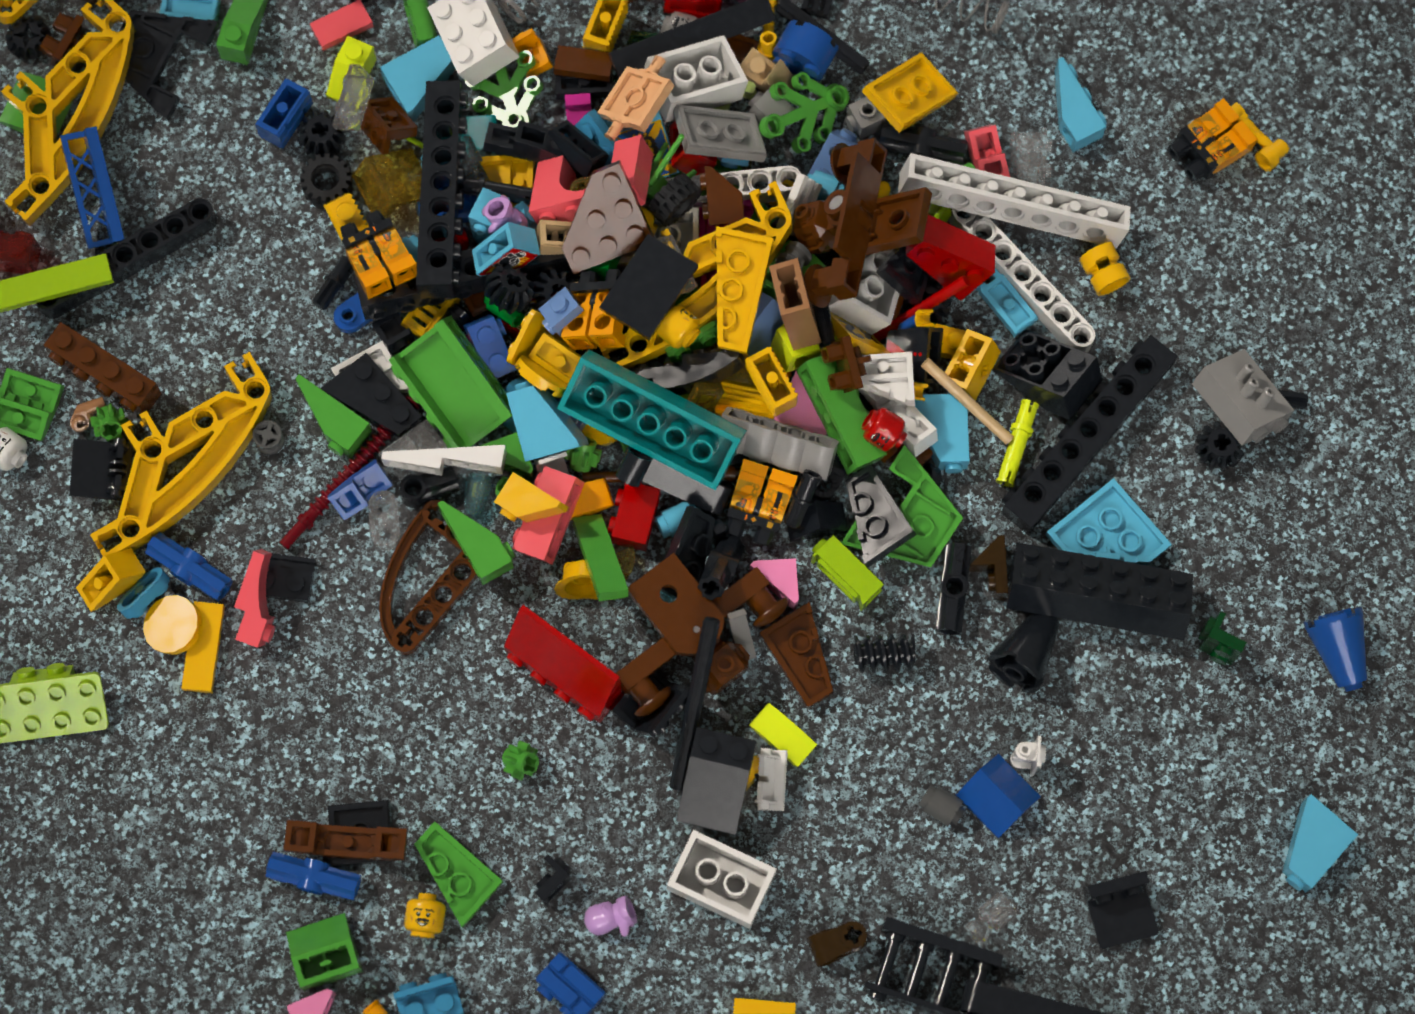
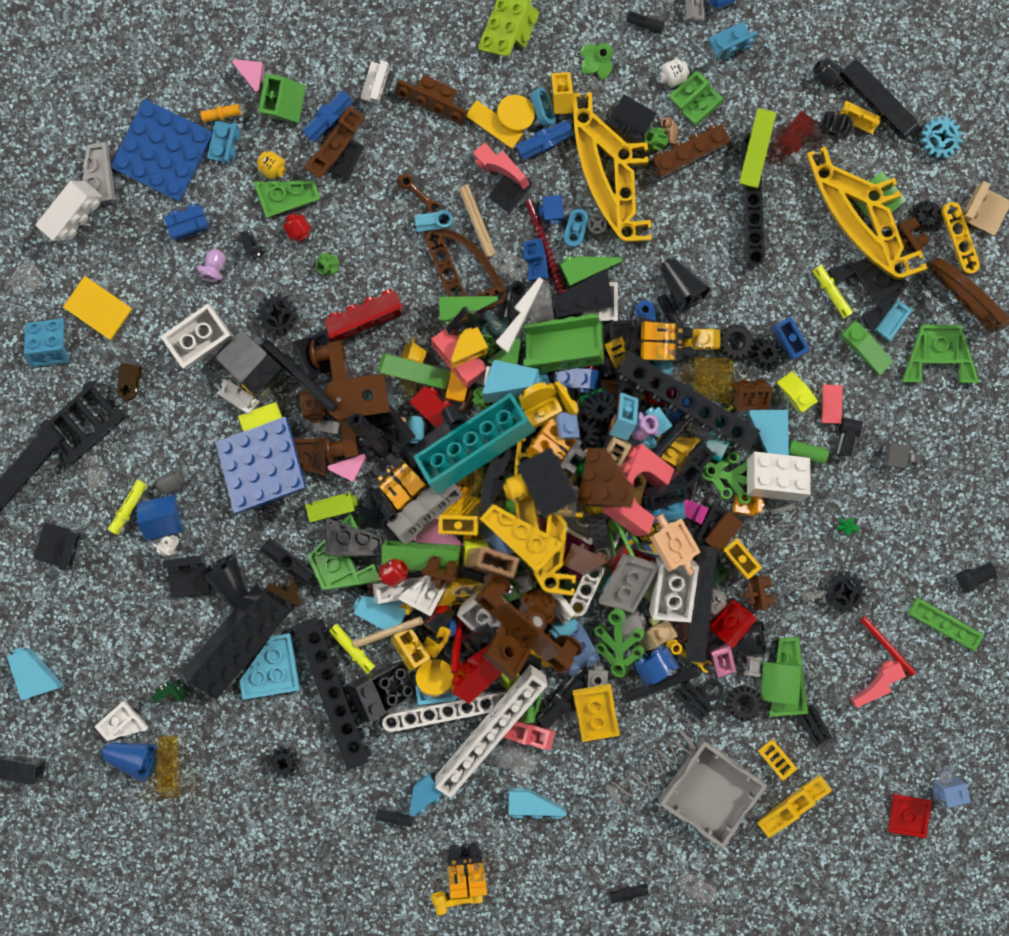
camera: 120 degrees right, 15 degrees up
blue fence [60,126,125,249] -> none
clear bracket [332,64,374,131] -> none
yellow wheel [1079,242,1131,296] -> none
light grey piece [1192,349,1309,446] -> none
none -> white wing [95,700,149,741]
none -> neon yellow pin [108,479,148,535]
none -> clear yellow slope [157,735,181,799]
none -> black bracket [162,555,210,598]
none -> plate [215,417,307,515]
none -> black gear [256,293,299,335]
none -> red head [282,212,311,242]
none -> white bracket [361,60,390,105]
none -> black axle [375,809,414,827]
none -> reddish brown bracket [394,74,468,126]
none -> reddish brown brick [397,174,441,213]
none -> dark azure slope [409,772,443,817]
none -> medium azure piece [415,210,454,232]
none -> yellow tile [416,659,453,697]
none -> black wing [446,306,488,335]
none -> tan axle [459,185,495,258]
none -> blue brick [539,195,564,225]
none -> dark azure plate [564,209,589,247]
none -> bright green plate [579,43,614,80]
none -> black cone [660,258,711,312]
none -> neon yellow pin [812,264,853,319]

